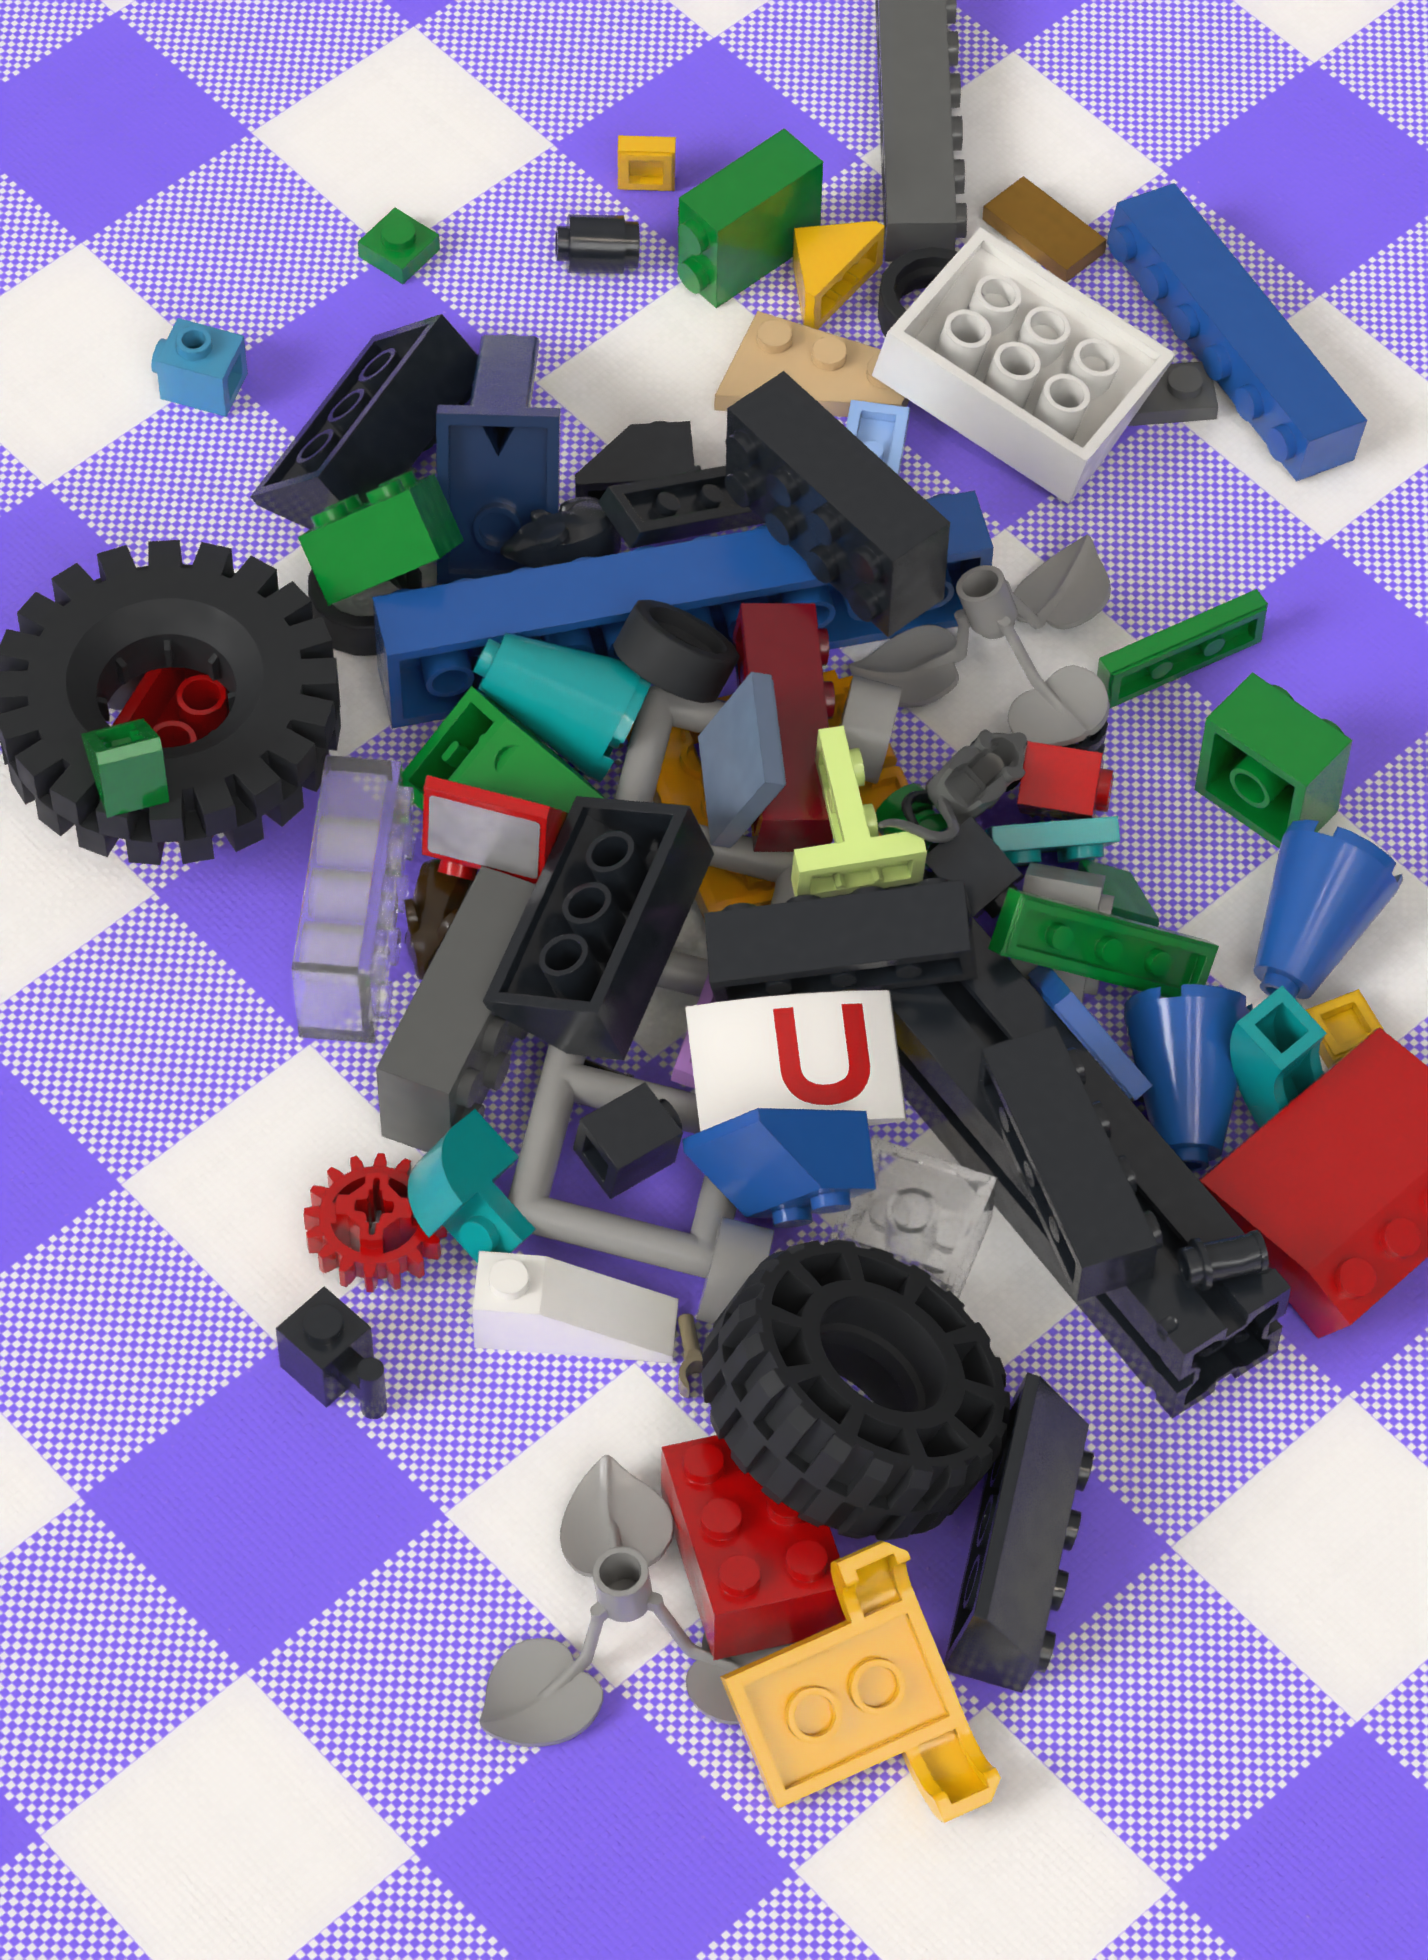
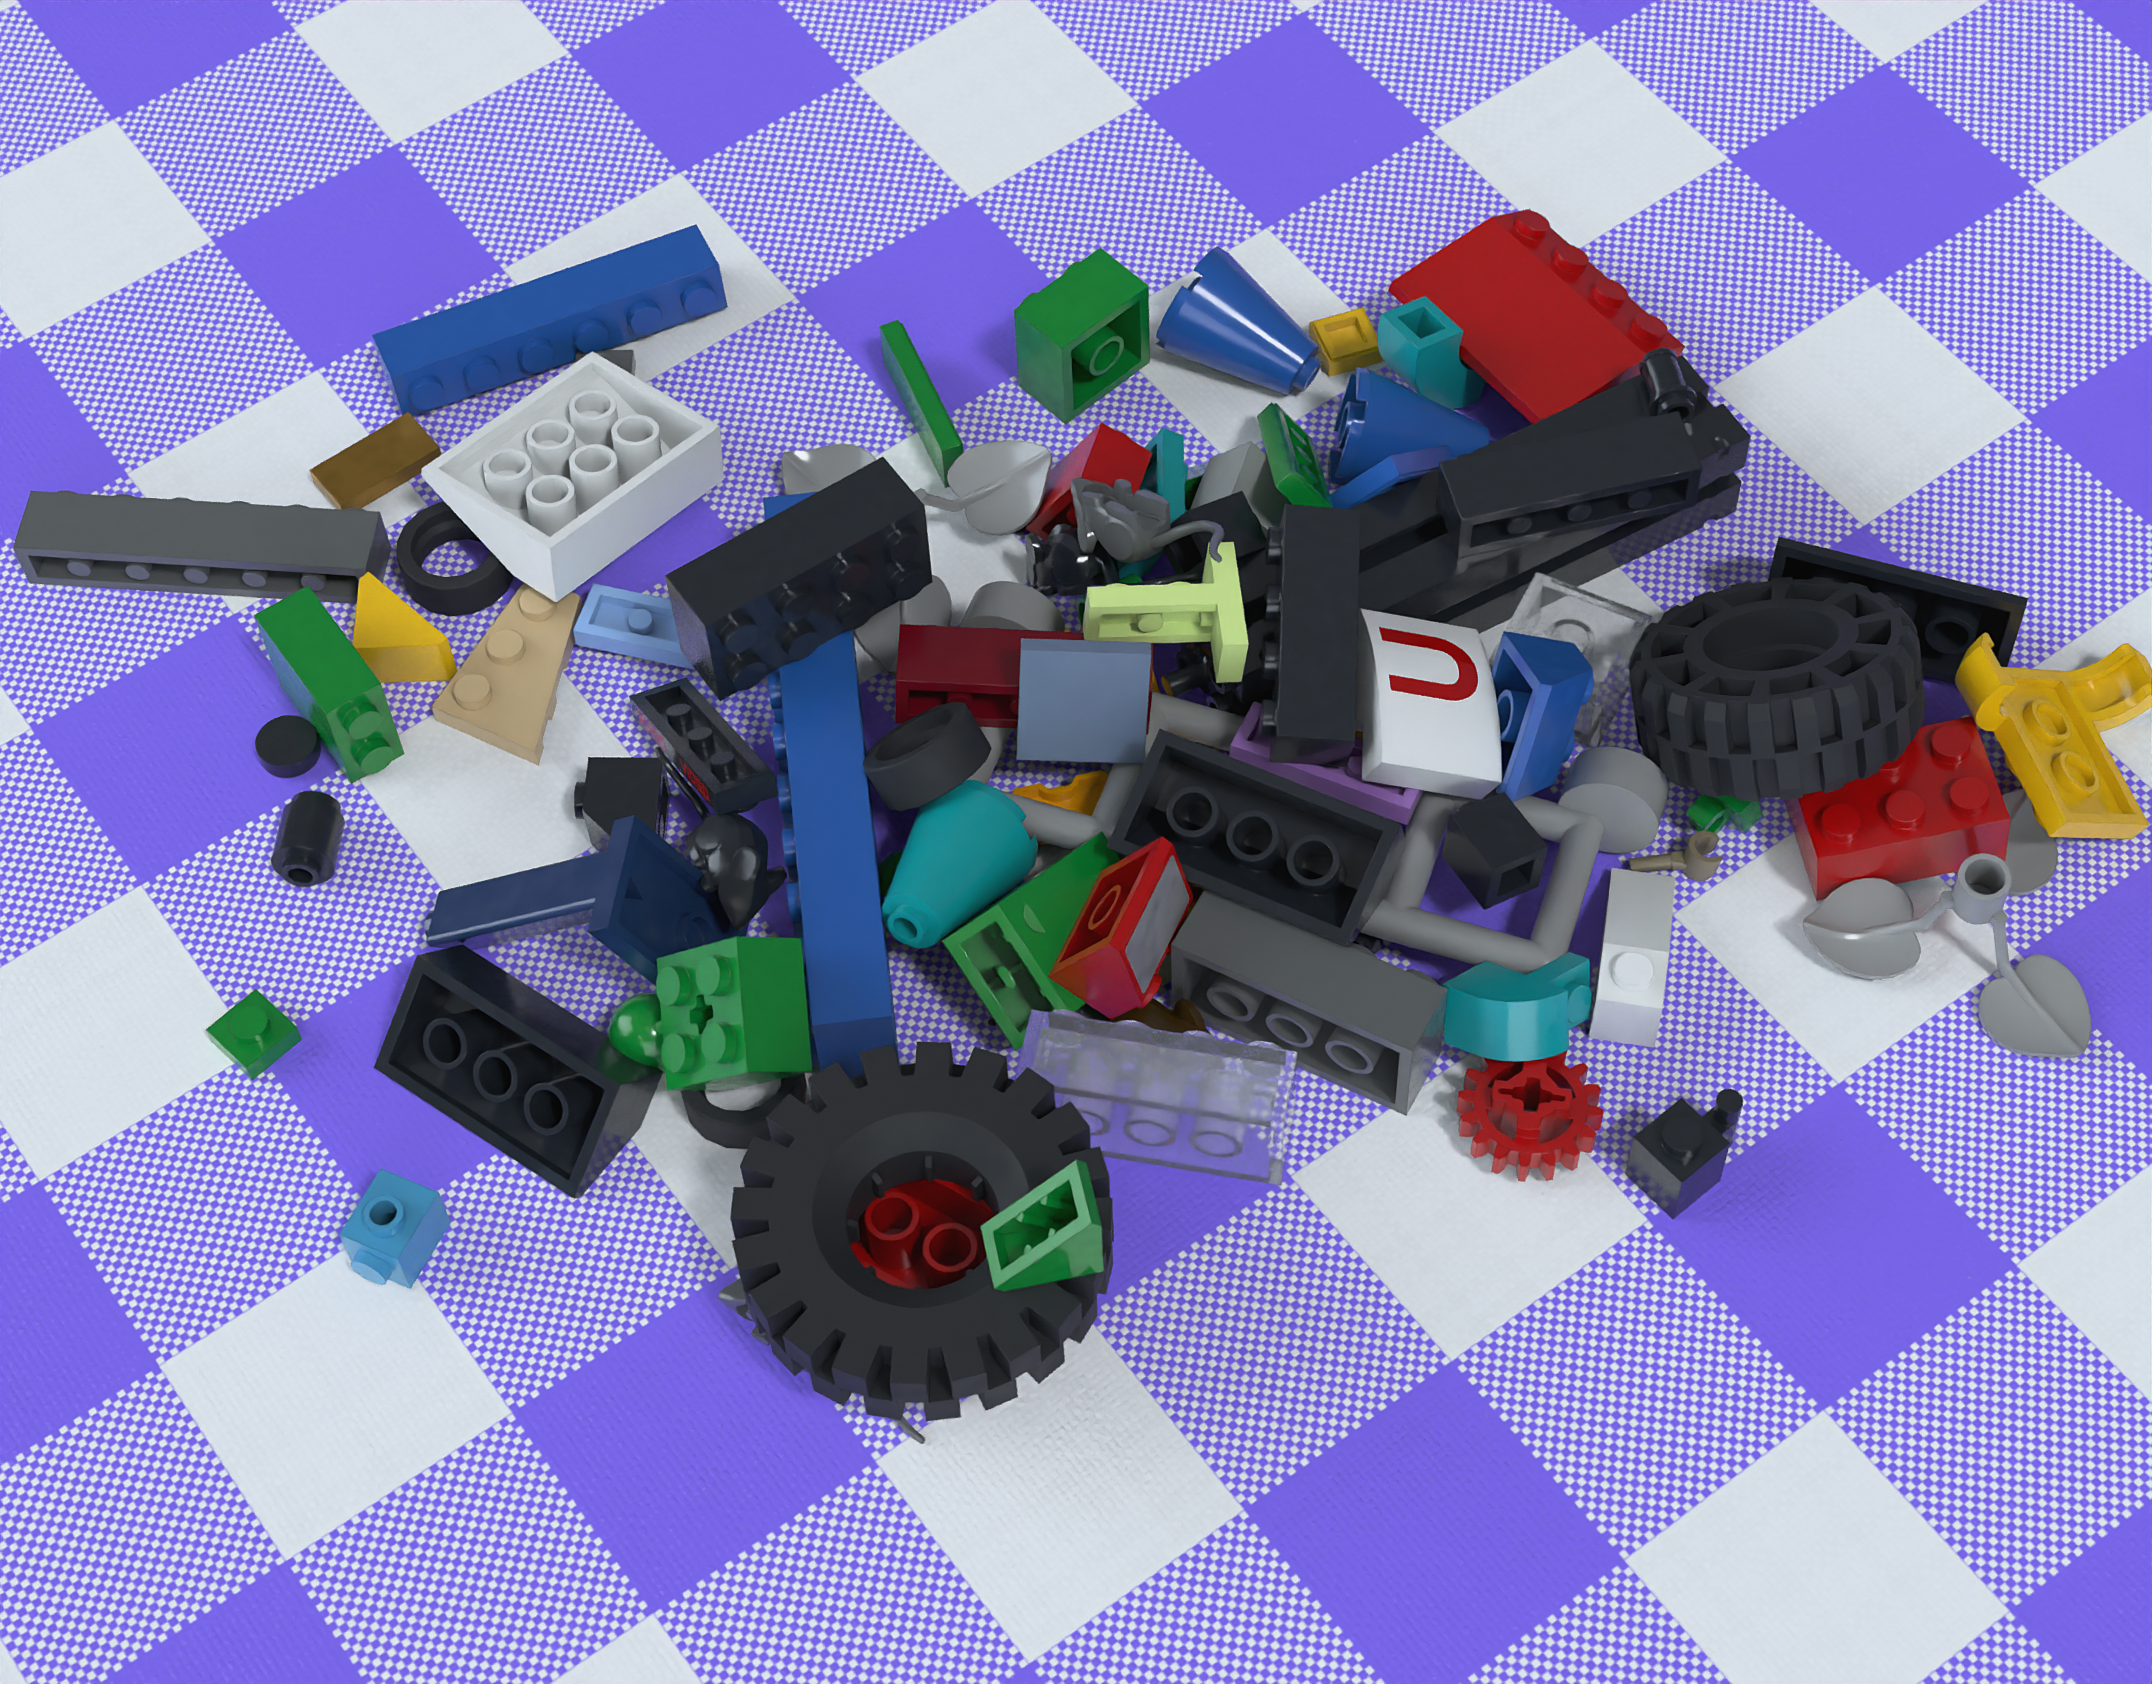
camera: 80 degrees left, 0 degrees up
yellow tile [618,135,676,191] -> none

